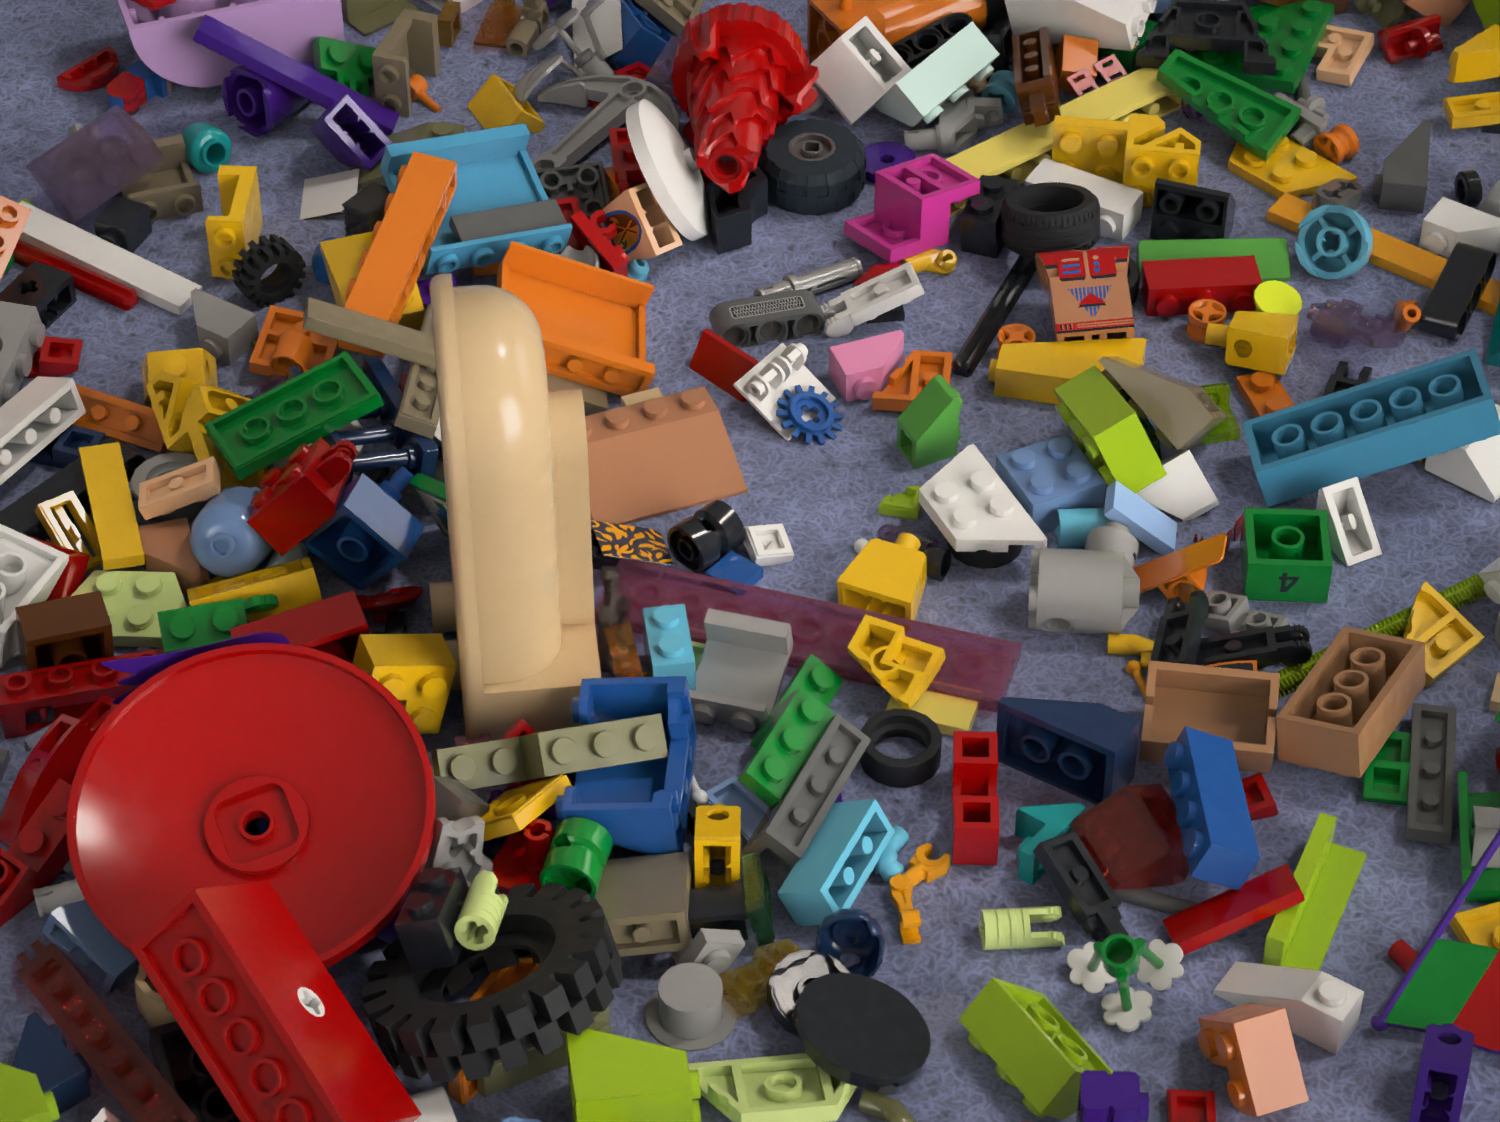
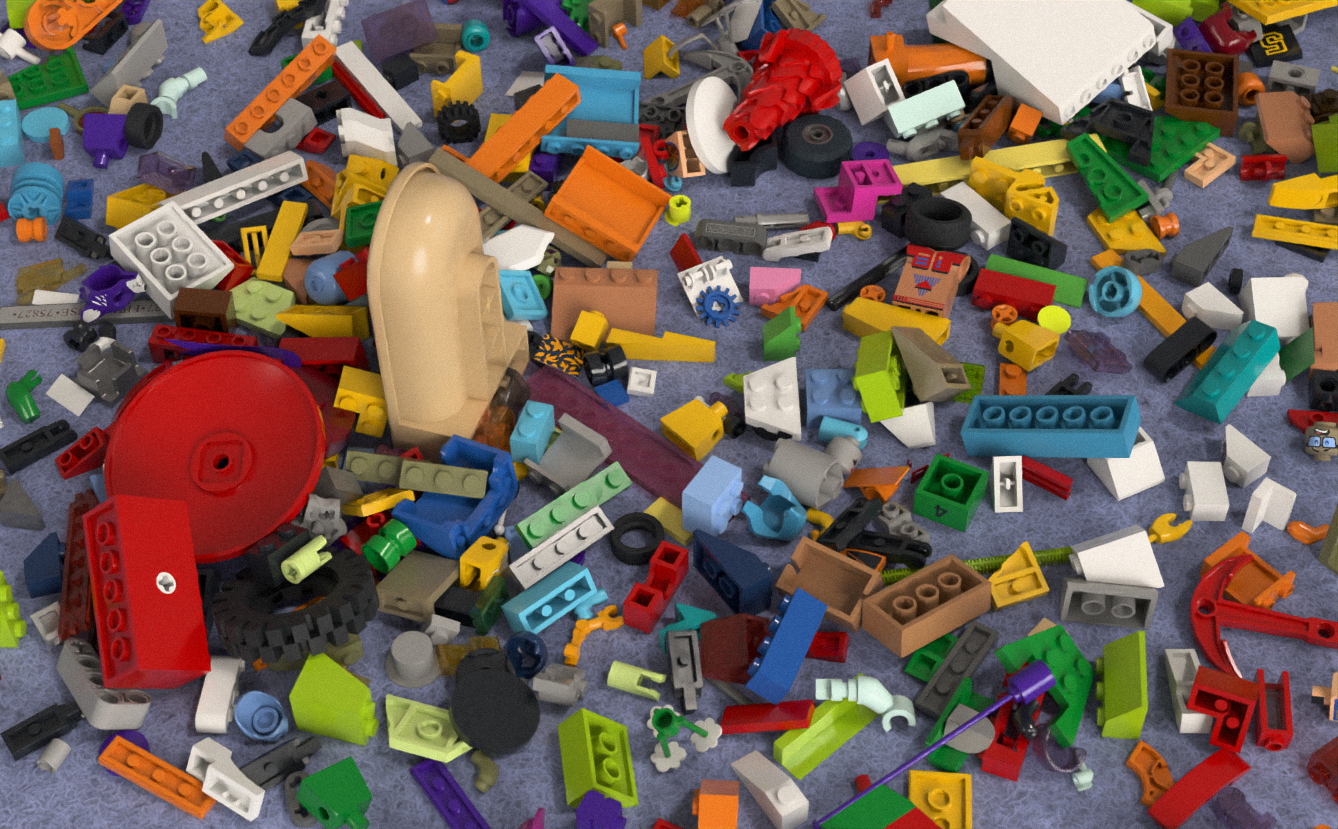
camera: 25 degrees right, 5 degrees up
green hinge [157,594,279,654] -> none
yellow slope [847,614,946,710] -> none
piece [1066,54,1127,97] -> none
light blue tile [1104,480,1177,555] -> none
orange arm [1393,299,1421,332] -> none
none -> white brick [336,108,398,167]
none -> light grey cylinder [533,662,588,707]
none -> yellow brick [570,310,609,352]
none -> yellow slope [606,328,716,362]
none -> neon yellow piece [664,195,691,226]
none -> light blue brick [682,455,743,537]
none -> dark azure piece [741,475,807,541]
none -> light aqua piece [816,675,916,732]
none -> red tile [1022,455,1073,500]

